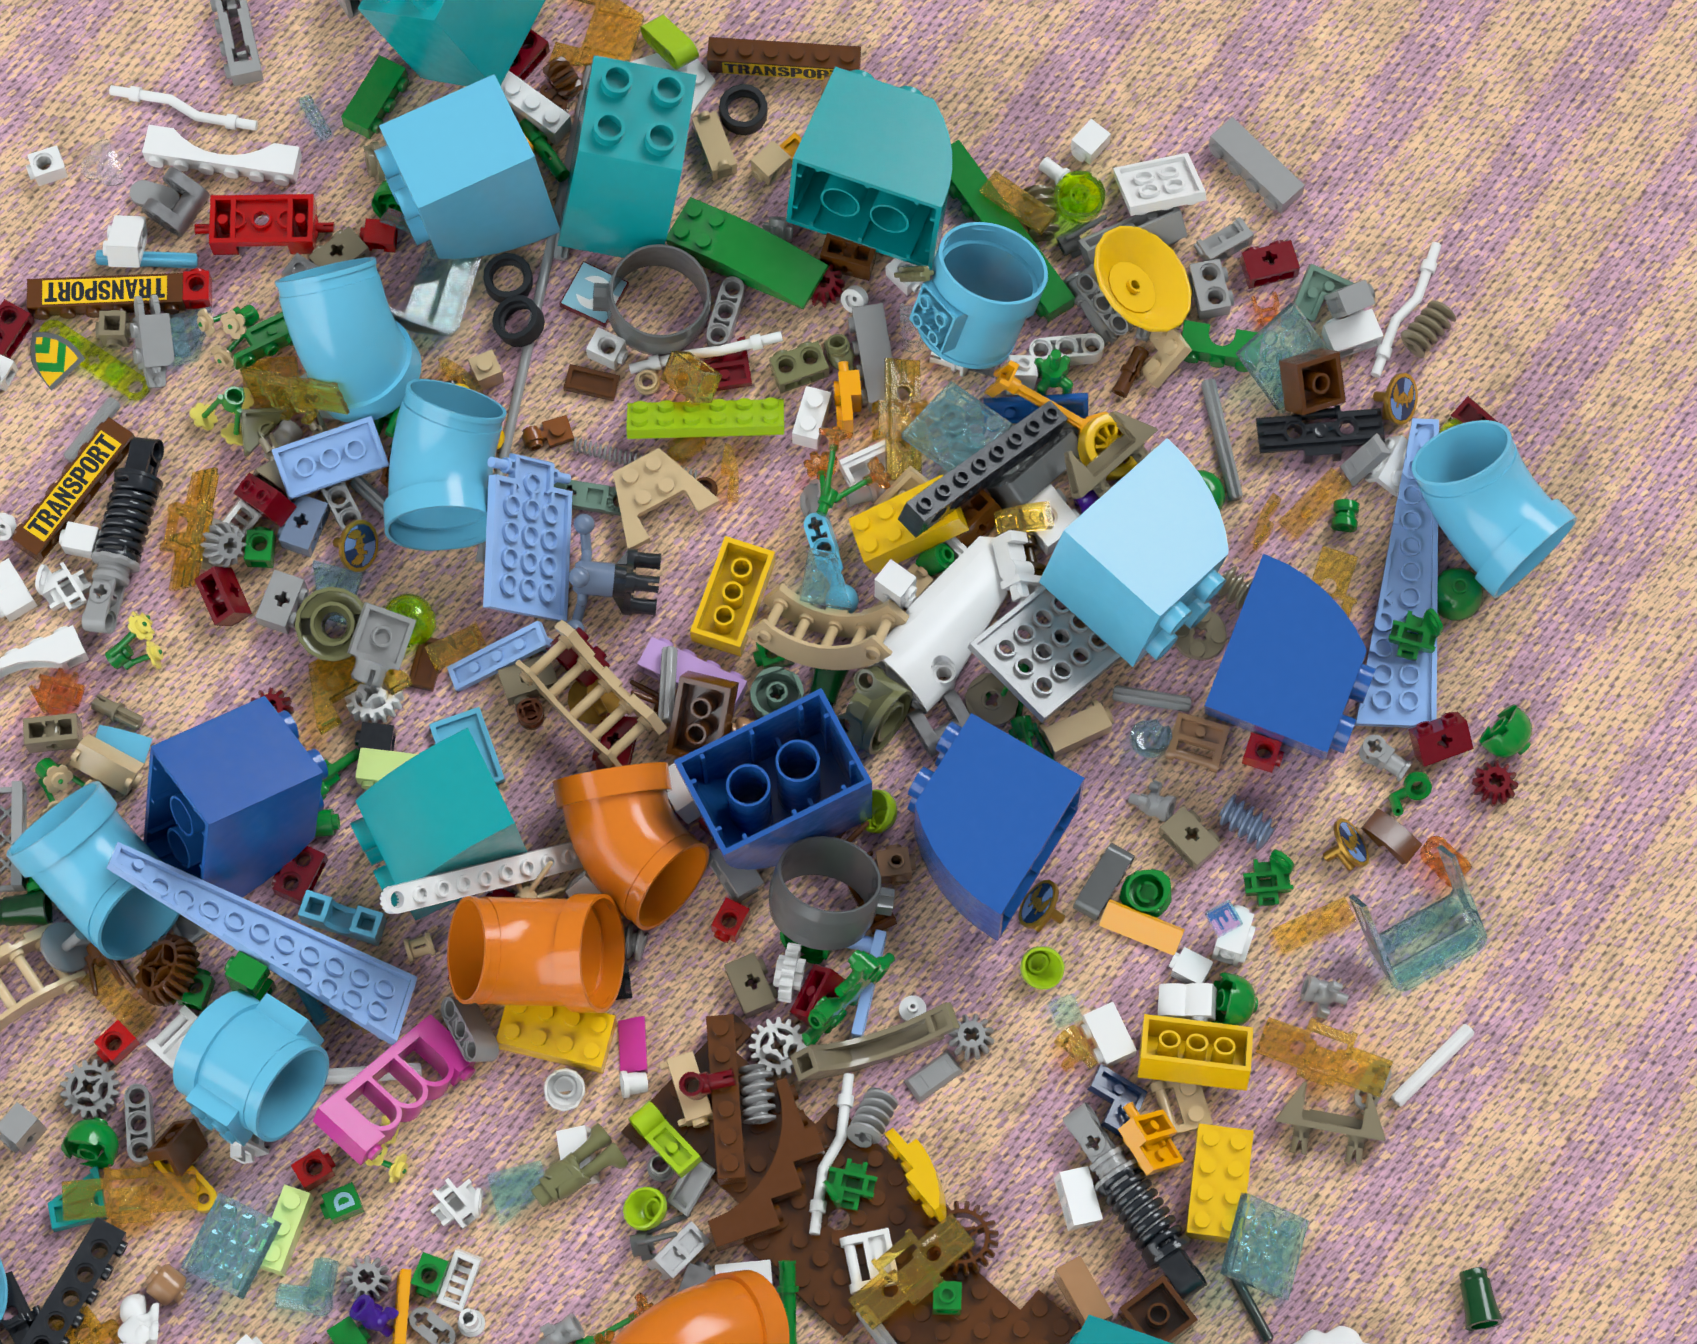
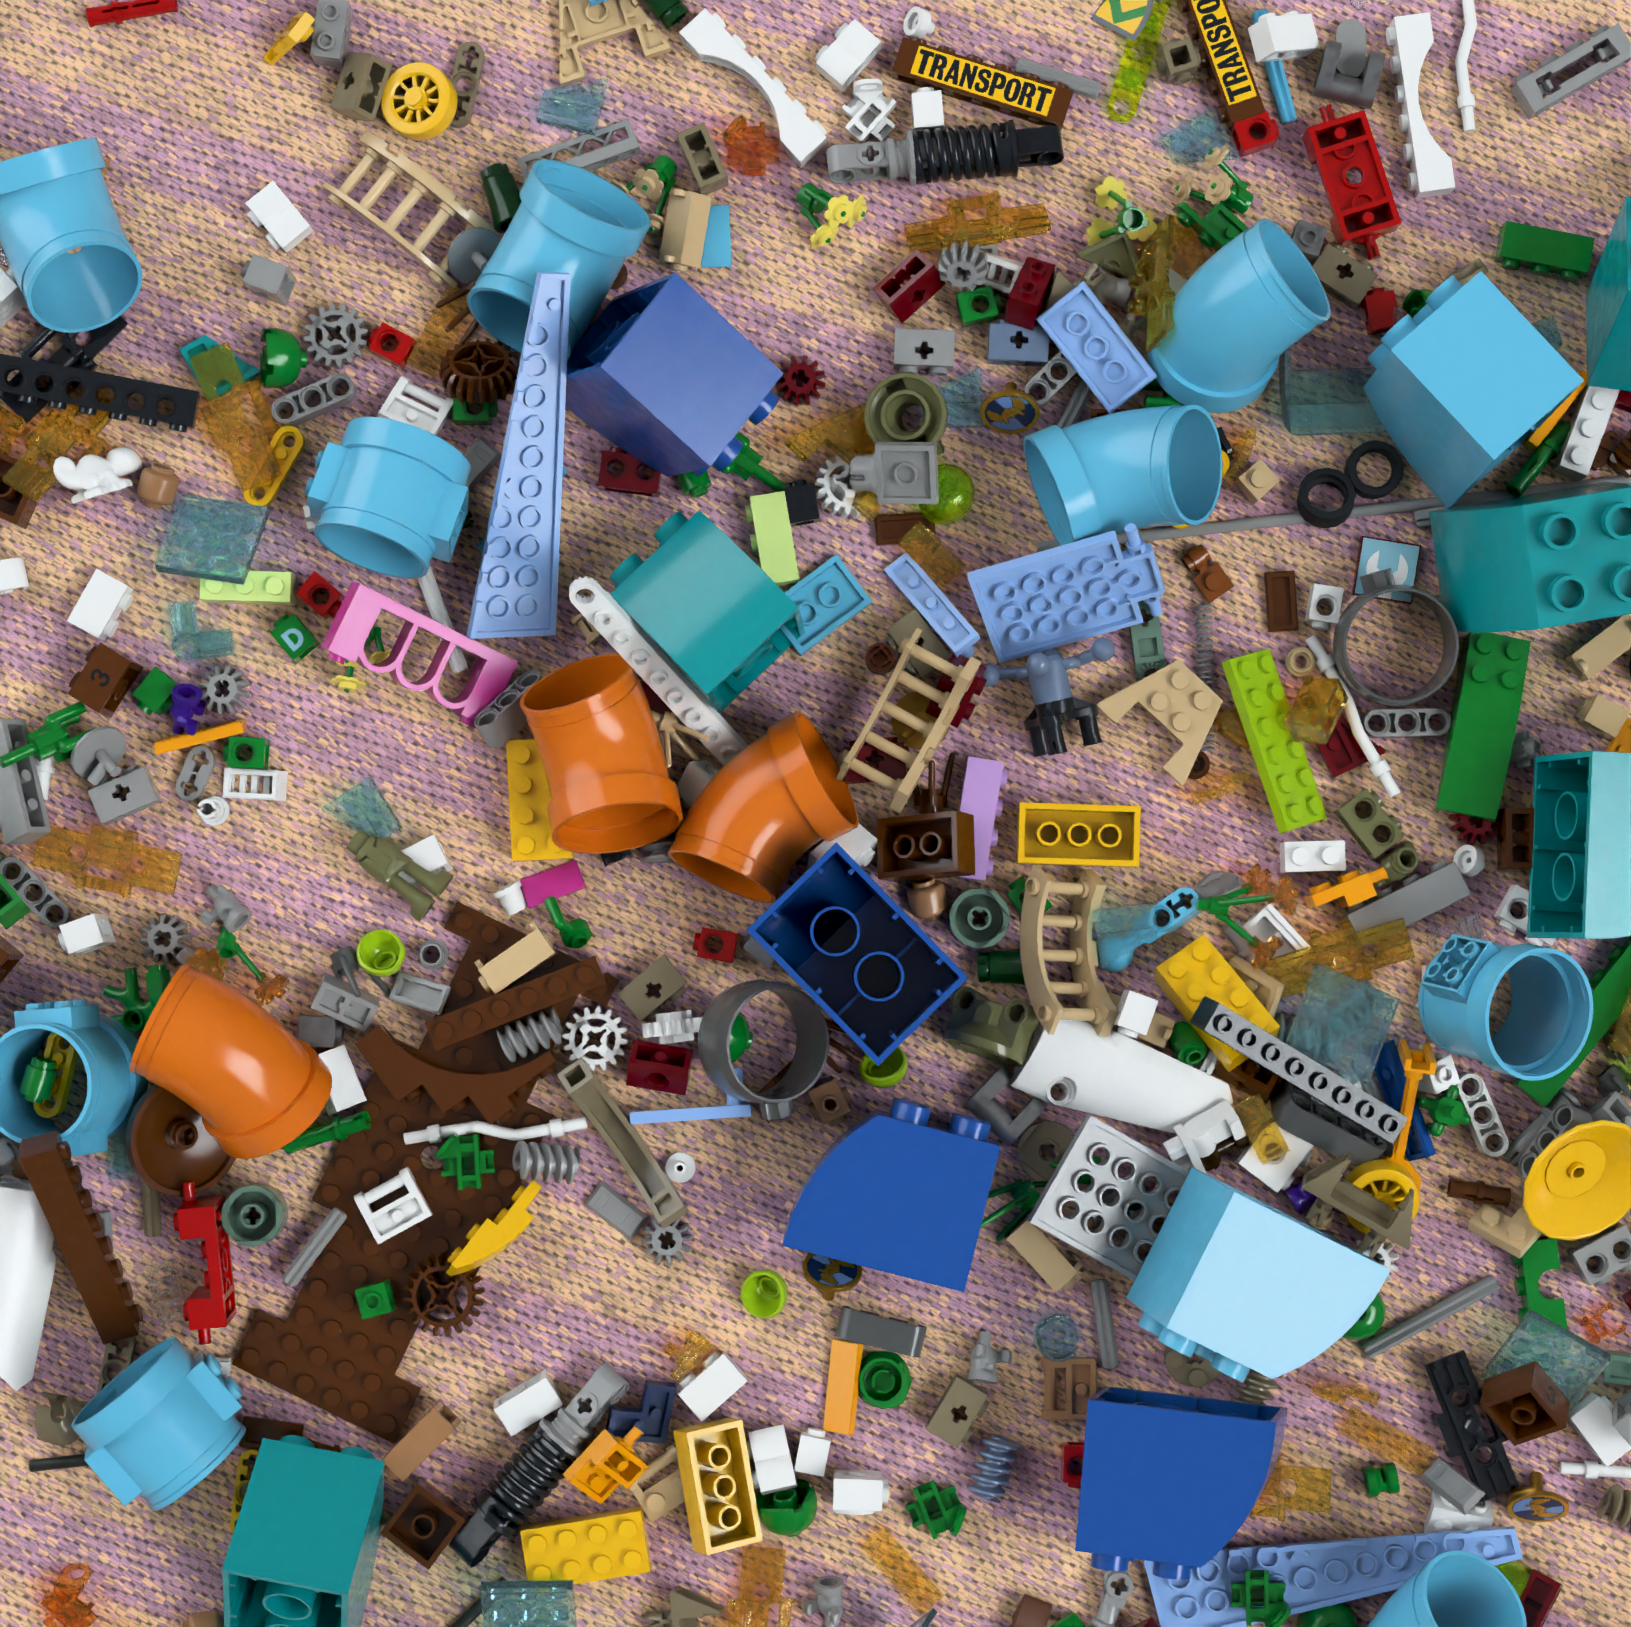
camera: 75 degrees right, 15 degrees up
dark tan axle [91,694,144,730] -> none
light grey hinge [130,295,175,388] -> none
reddish brown panel [146,1118,208,1176] -> none
green arch [224,951,276,1001] -> none
medium azure arch [298,890,387,946] -> none
clear light blue axle [299,95,332,141] -> none
white piece [431,1178,483,1229] -> none
white hair [543,1068,585,1111] -> none
lime plate [628,1101,703,1179] -> none
light grey axle [658,646,678,723] -> none
dark red pin [679,1068,736,1100] -> none
green plant [802,949,895,1047] -> none
clear yellow piece [848,1213,976,1330] -> none
olive axle [894,266,934,282] -> none
clear light blue tile [1048,993,1083,1029] -> none
clear light blue tile [1205,900,1243,938] -> none
shield [1323,818,1369,871] -> none
none -> green plate [544,896,592,948]

